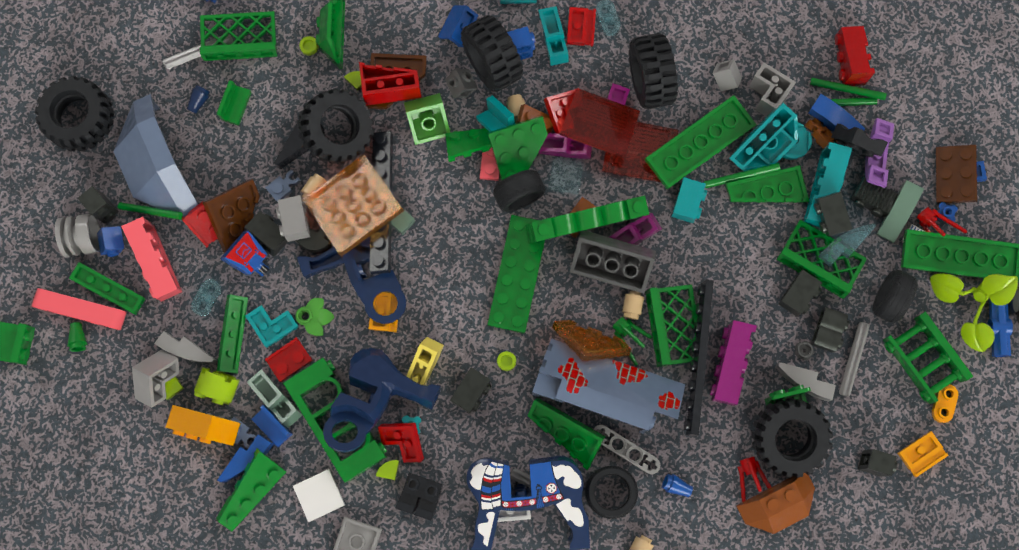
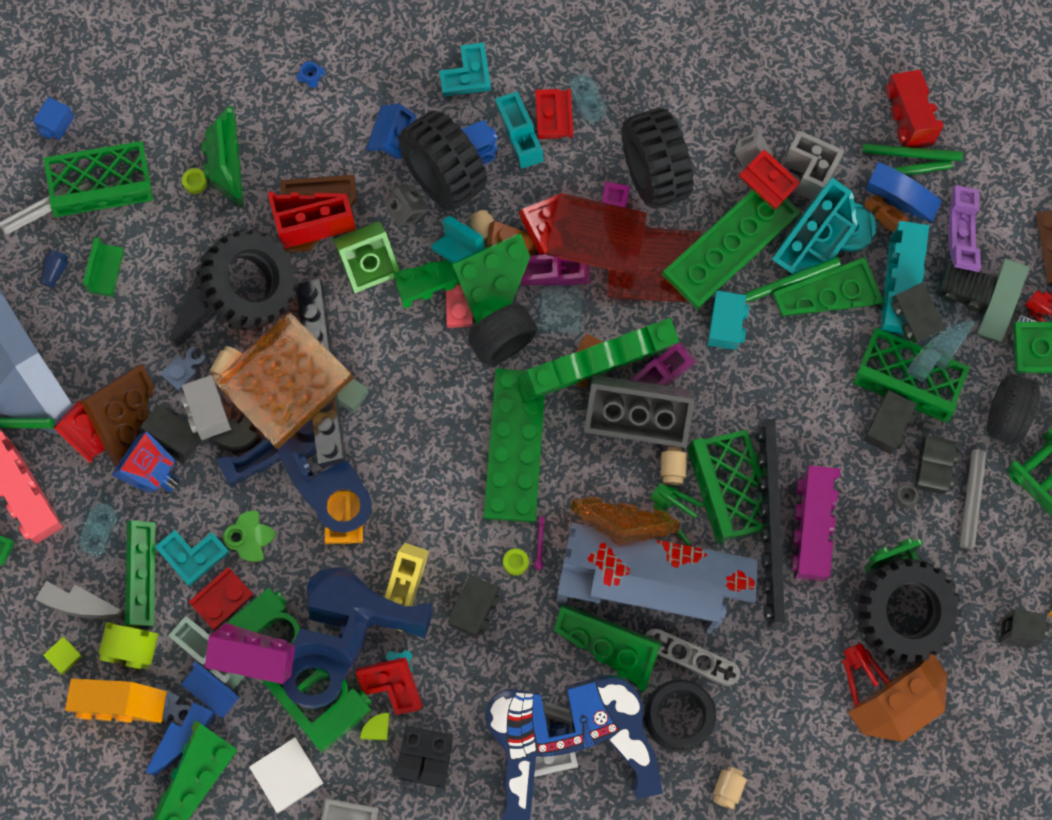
camera: 15 degrees left, 5 degrees down
light grey brick [132,350,179,408] -> none
lime tile [344,71,362,91] -> none
blue cone [662,474,693,498] -> none
light grey slope [775,362,836,402] -> none
black brick [831,123,888,157] -> none
none -> magenta wedge [205,623,295,684]
none -> magenta hinge [534,516,544,570]
none -> red plate [738,149,800,210]

